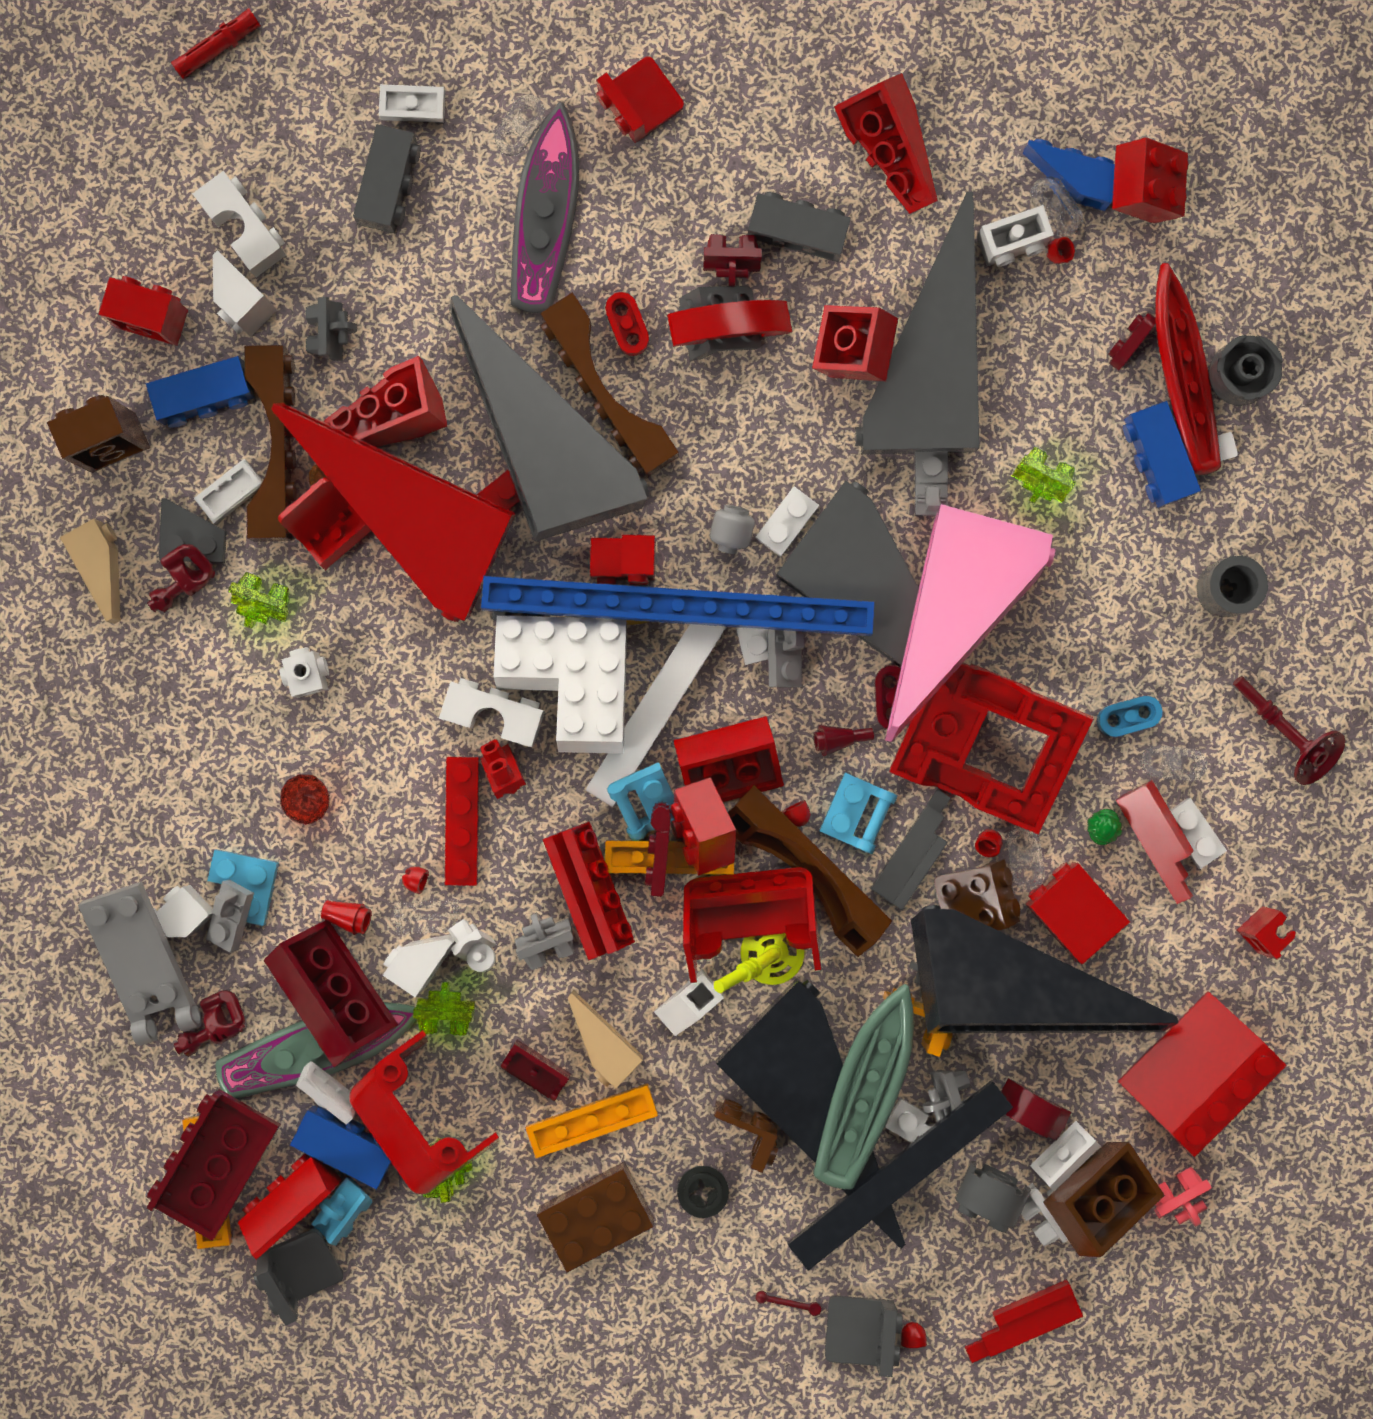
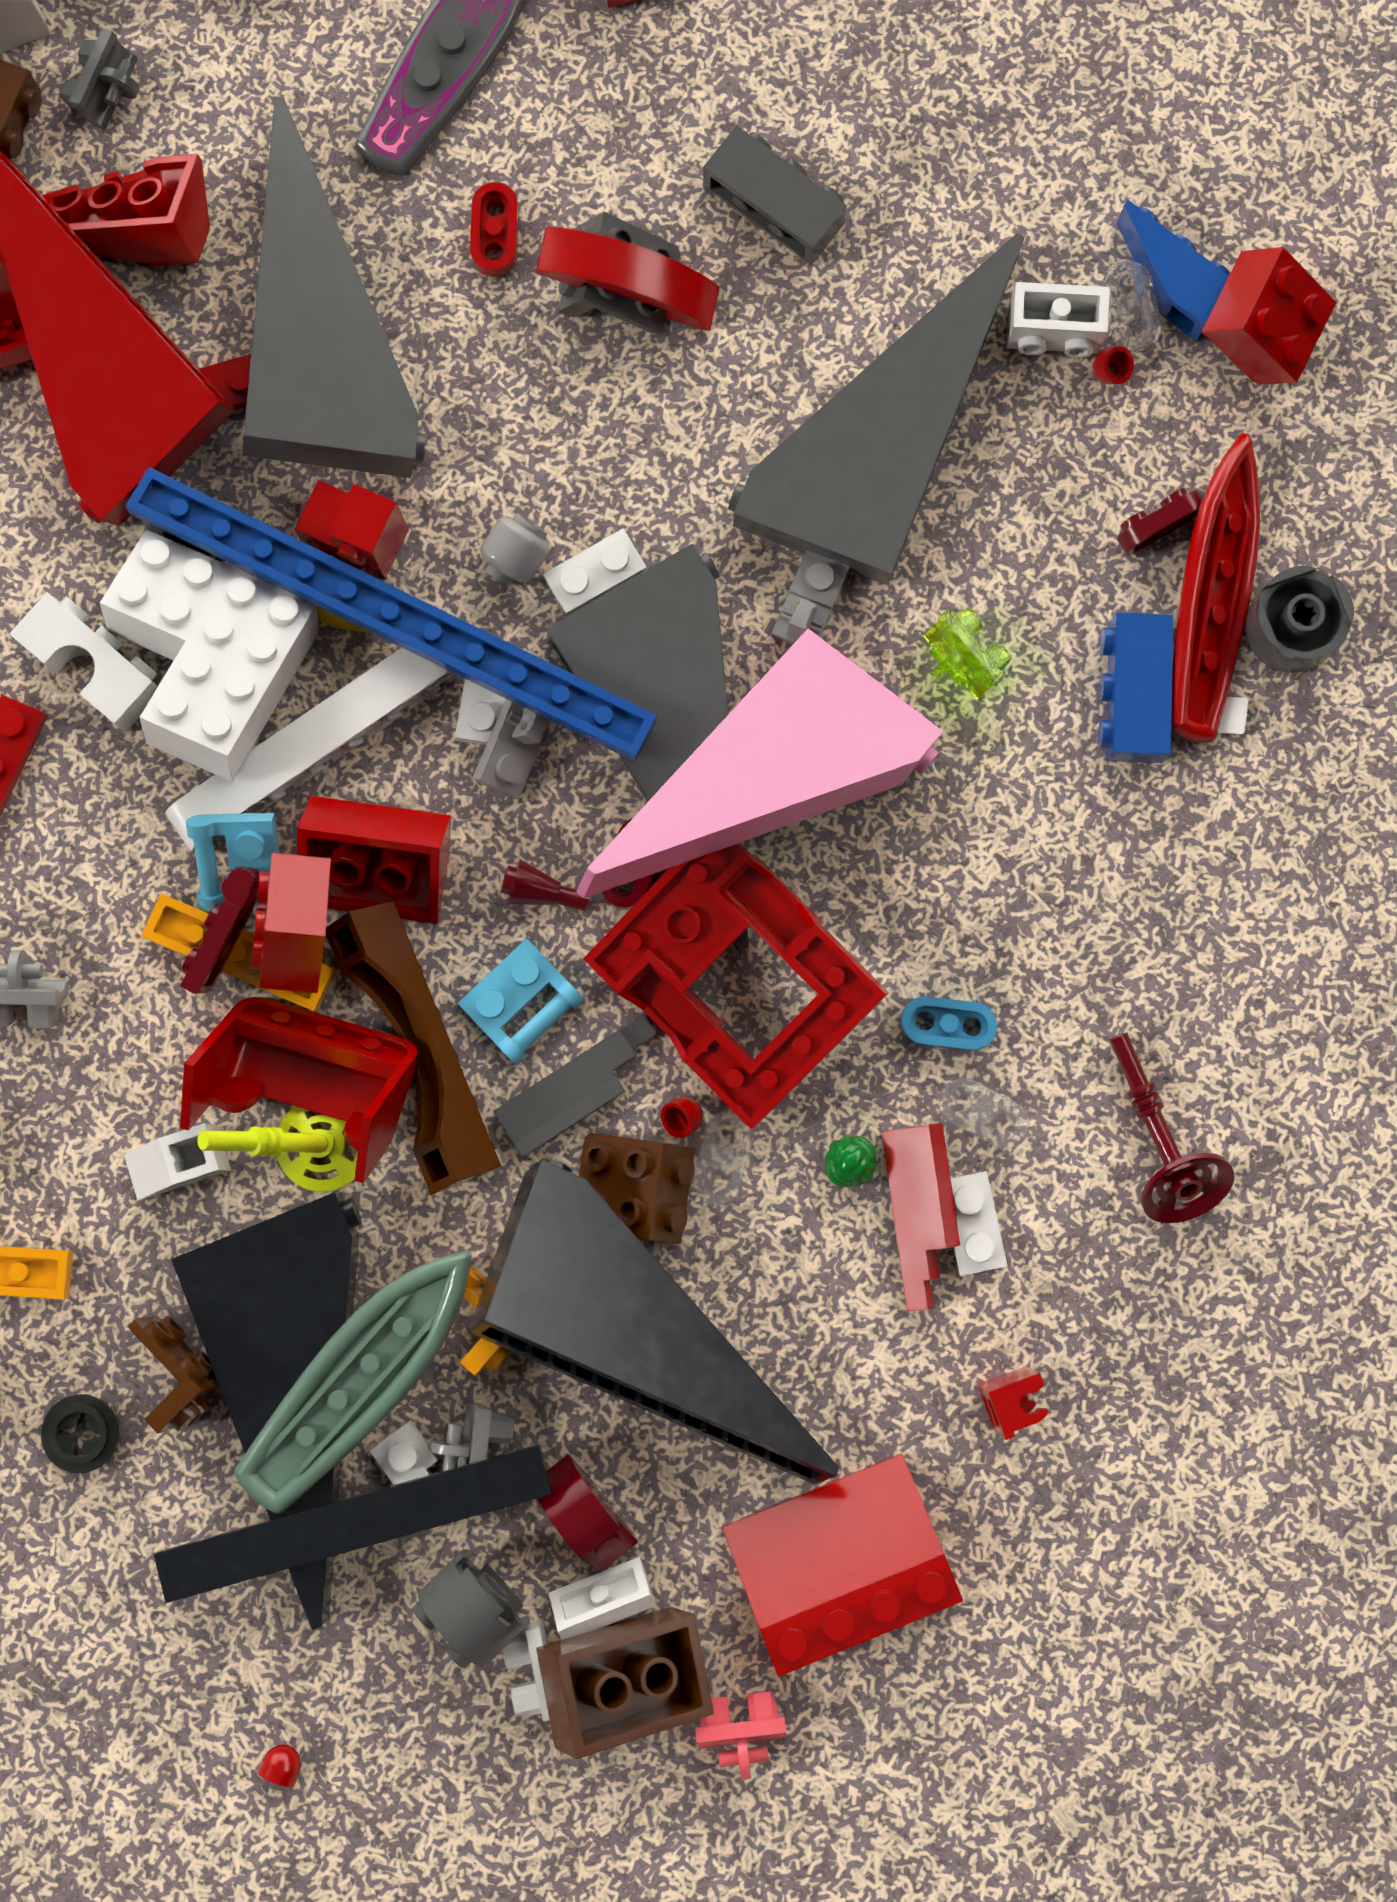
camera: 25 degrees right, 5 degrees down
red hips [480,739,526,800] -> none
reddish brown arch [539,292,679,478] -> none
red brick [542,821,635,960] -> none
tan slope [568,990,643,1089] -> none
dark red hips [703,234,762,287] -> none
dark red hinge [755,1291,821,1316] -> none
red hinge [782,800,811,827] -> none
red brick [812,305,899,382] -> none
dark grey bracket [825,1295,902,1377] -> none
red wedge [834,73,938,214] -> none
red piece [965,1279,1084,1363] -> none
red brick [1025,862,1130,965] -> none
dark grey piece [1196,555,1268,617] -> none

